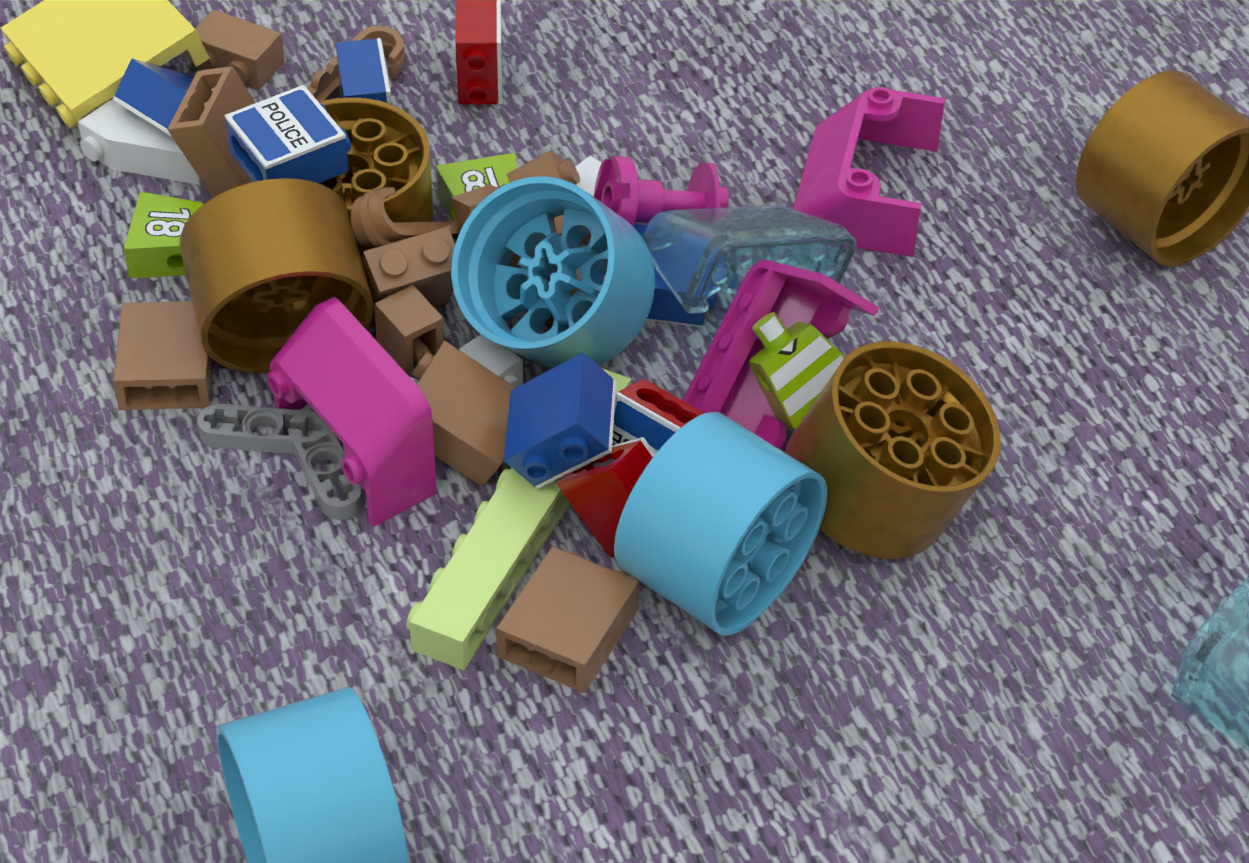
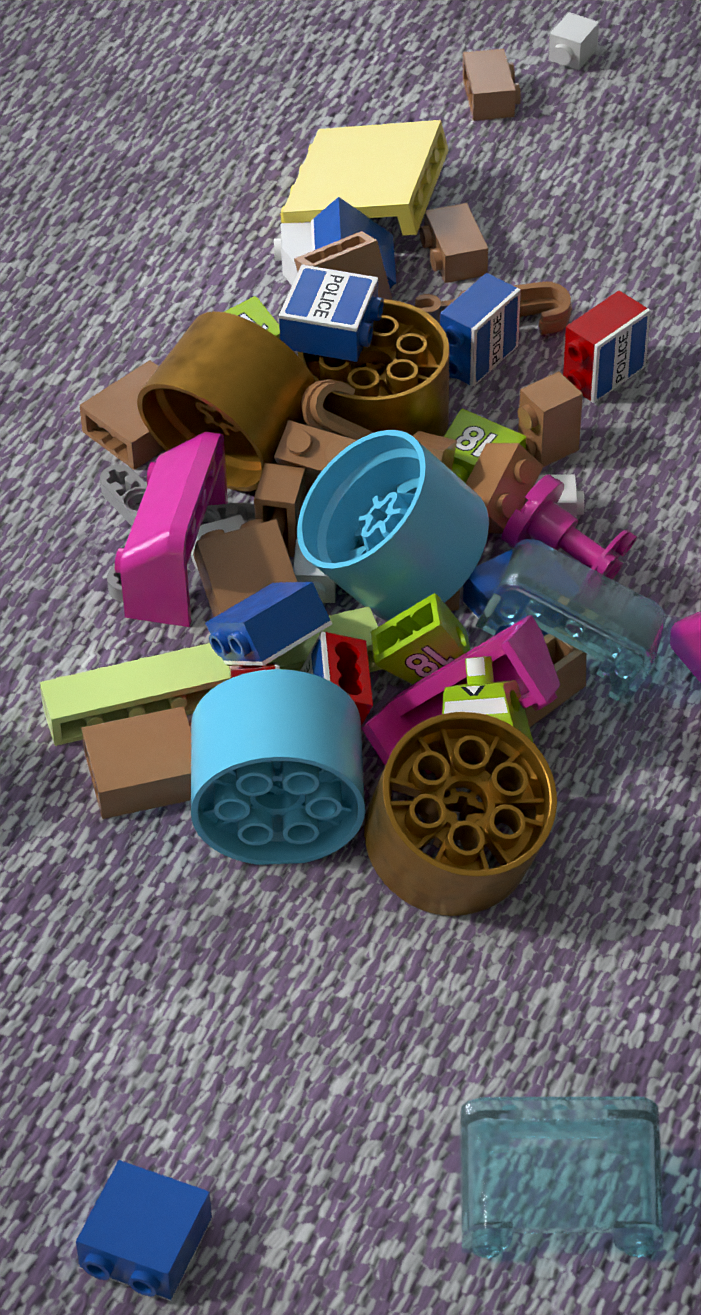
camera: 50 degrees right, 0 degrees up
none -> lime torso [370,593,470,684]
none -> medium nougat brick [518,371,583,467]

